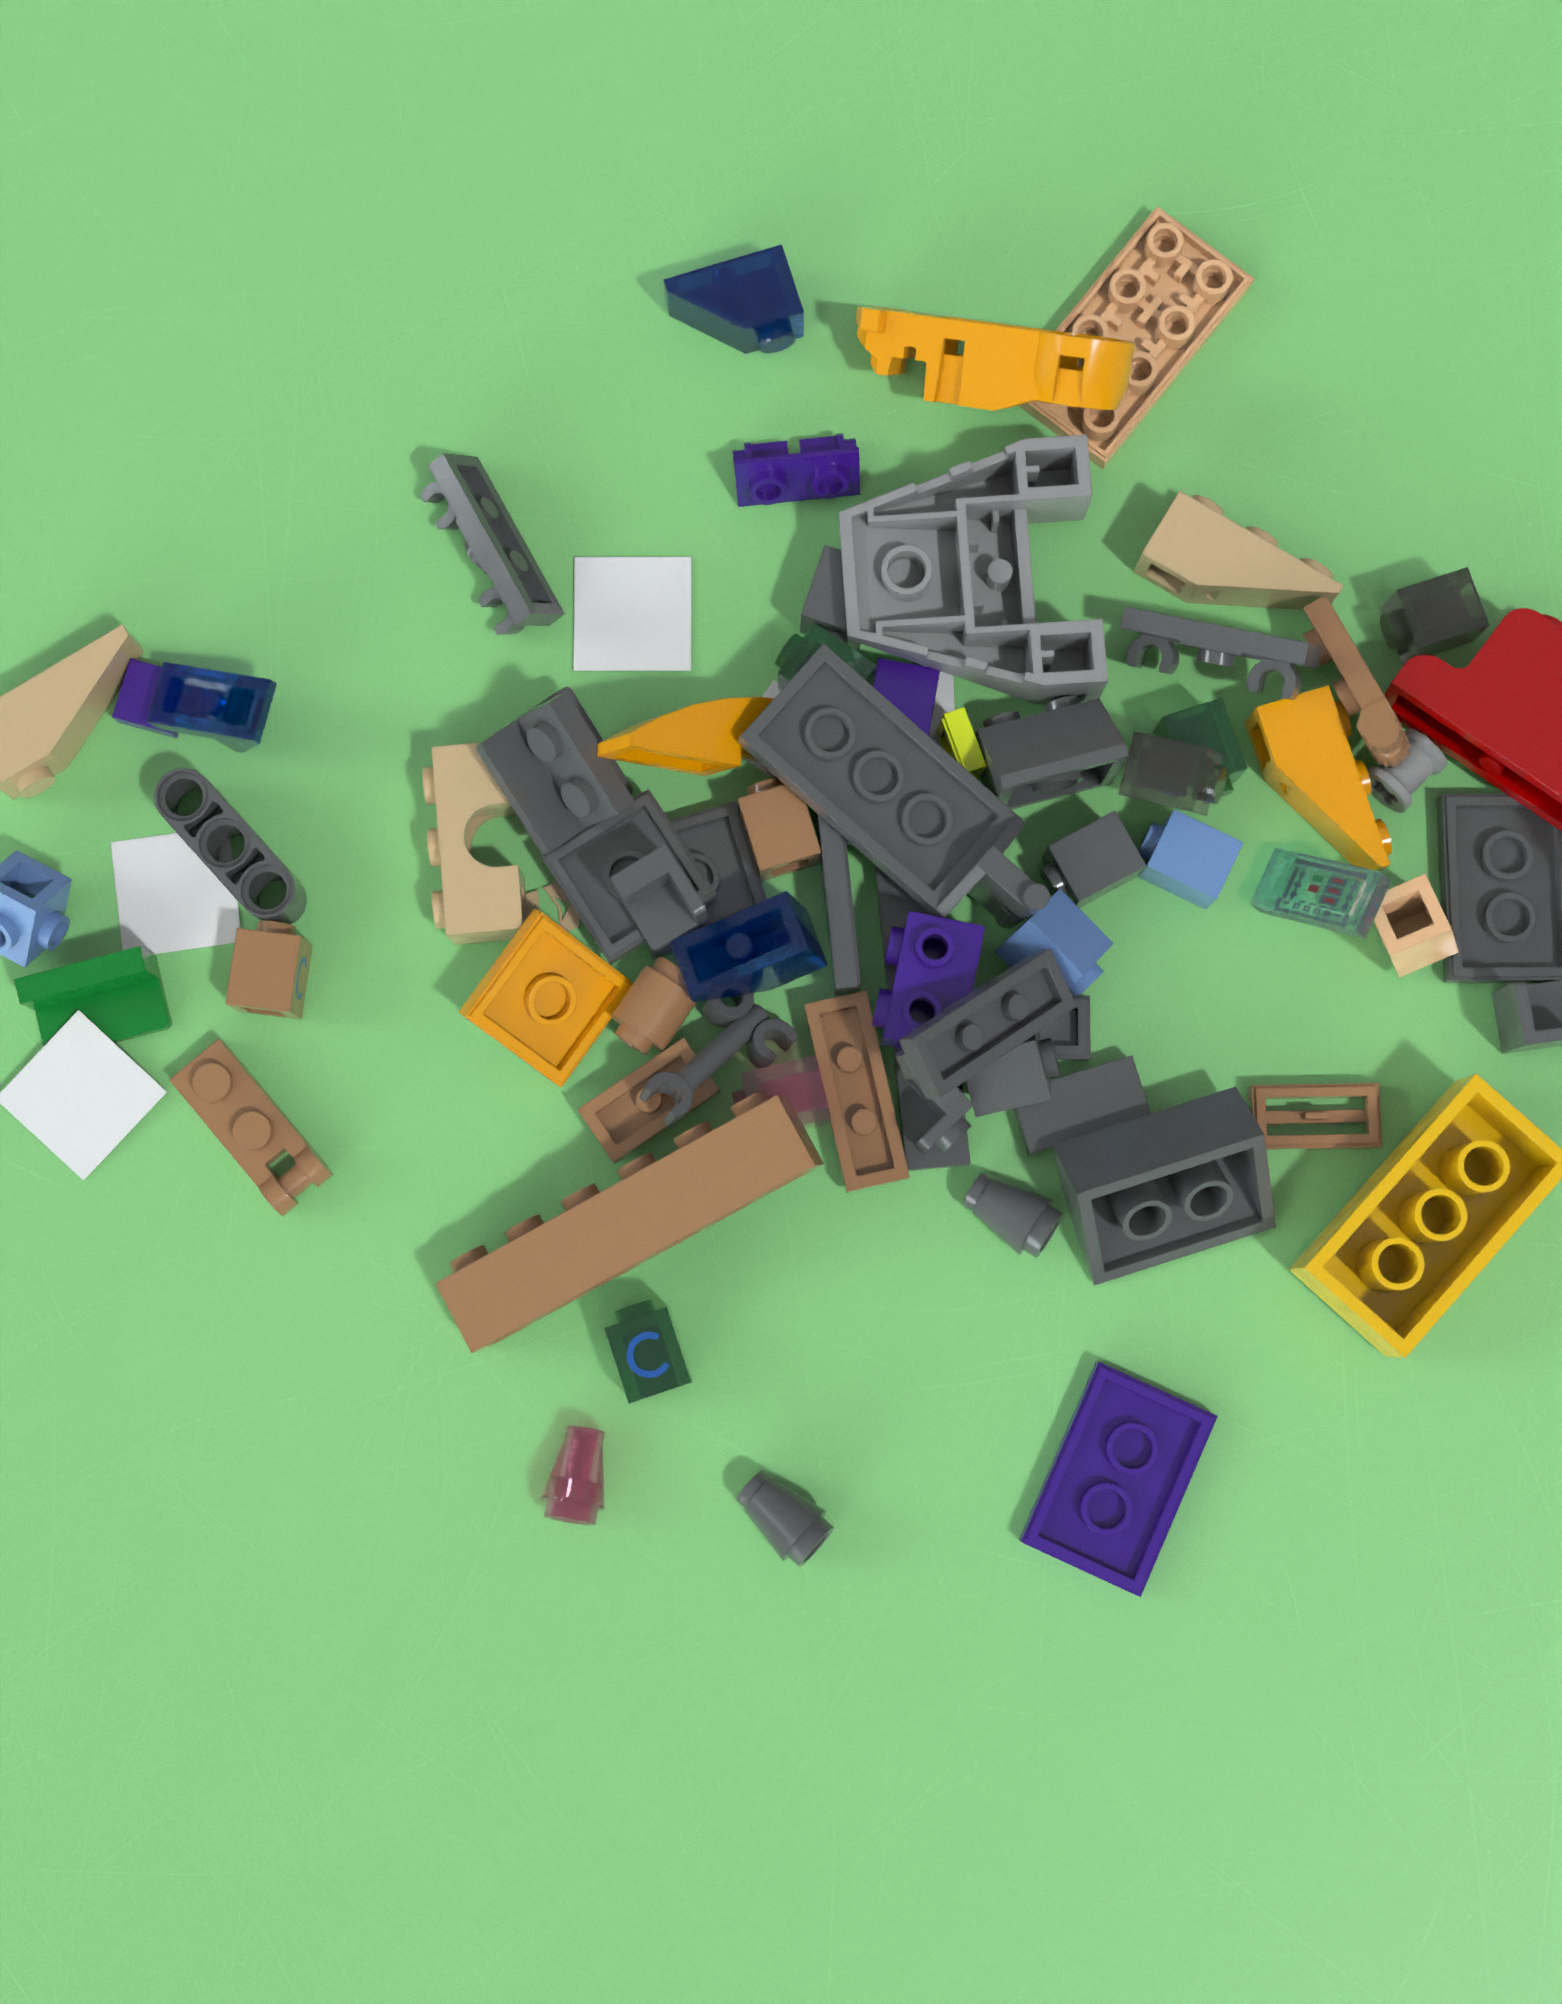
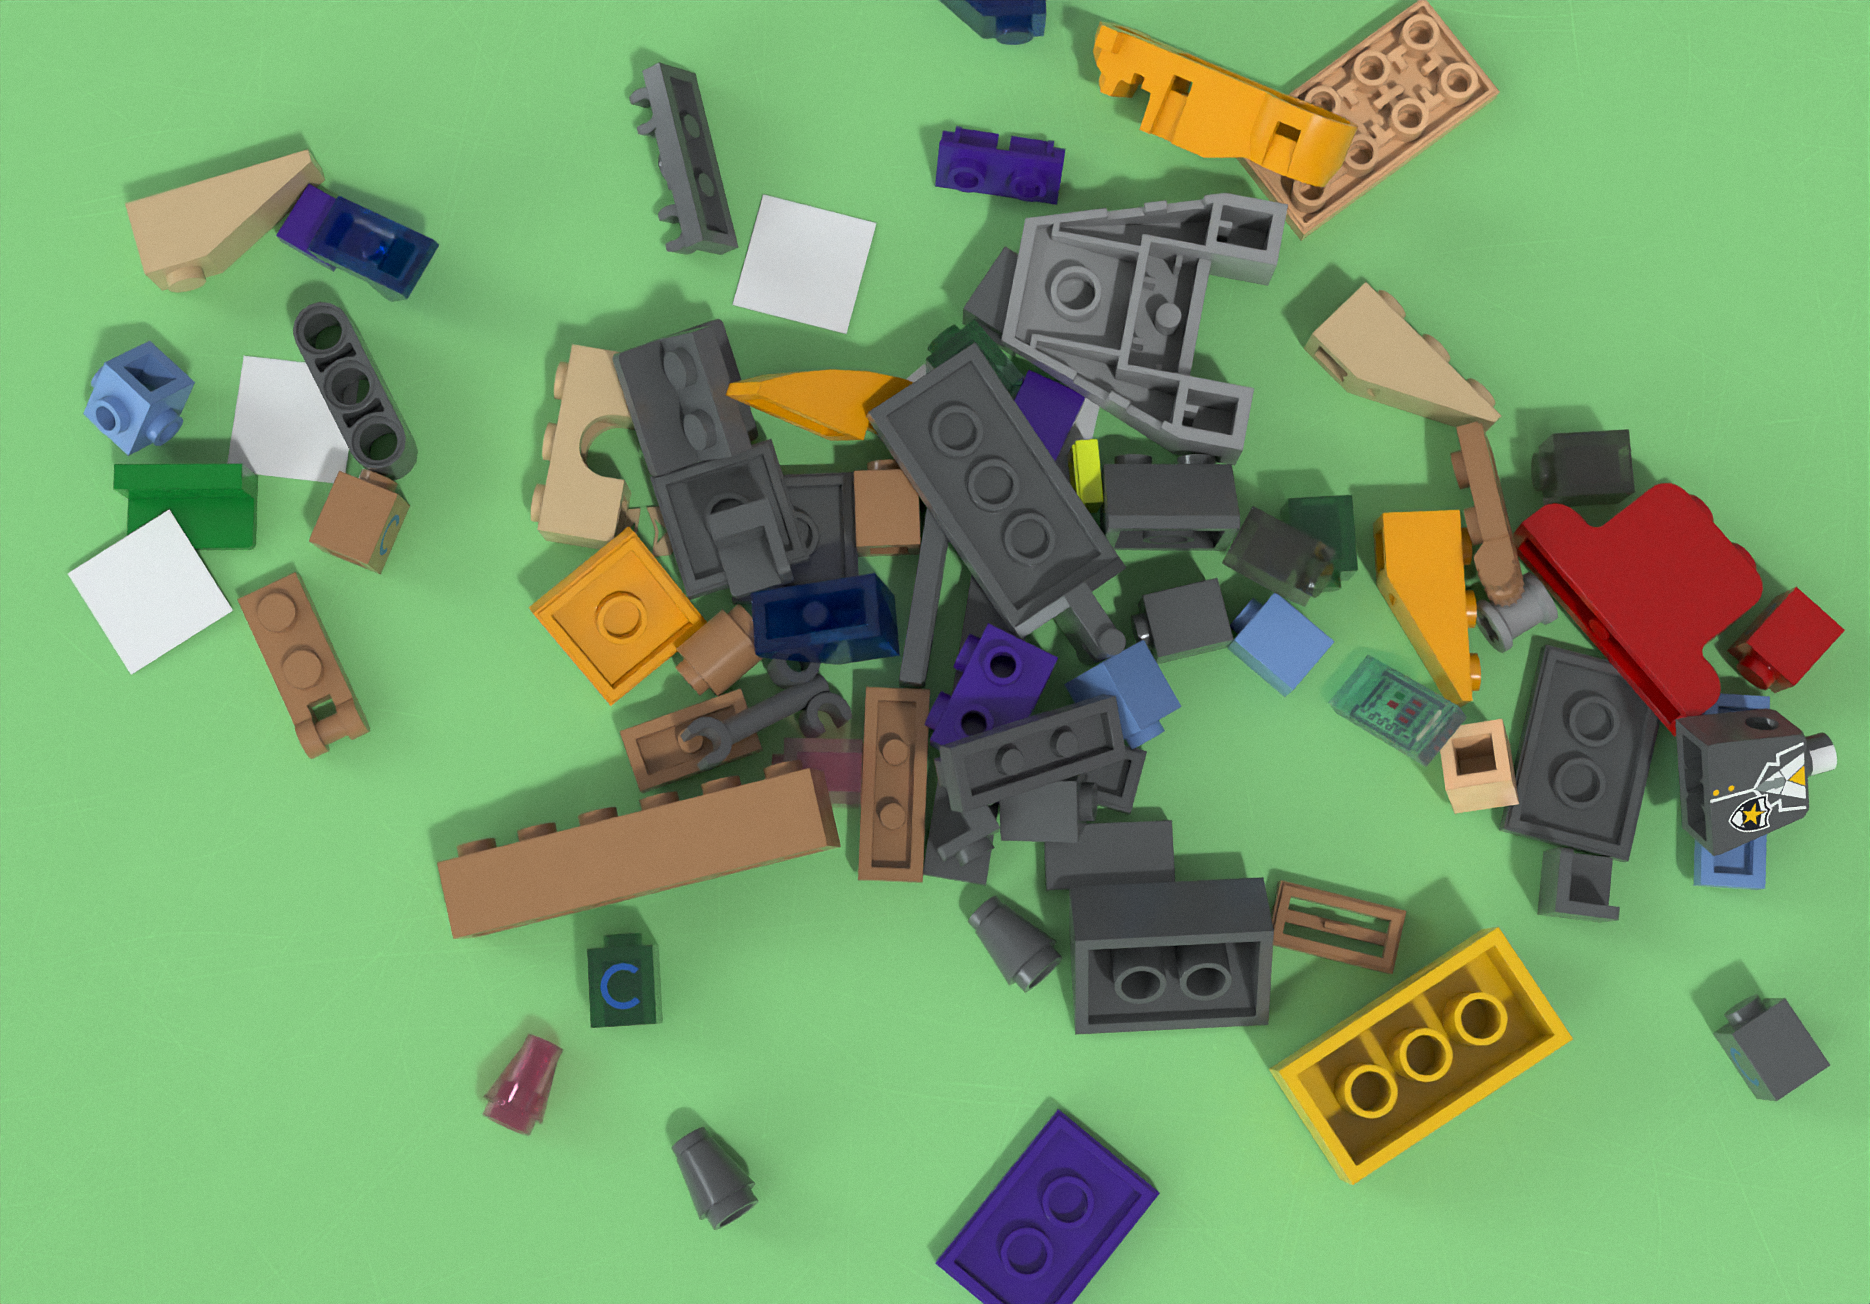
camera: 15 degrees right, 0 degrees up
dark grey plate [1120,606,1322,700] -> none

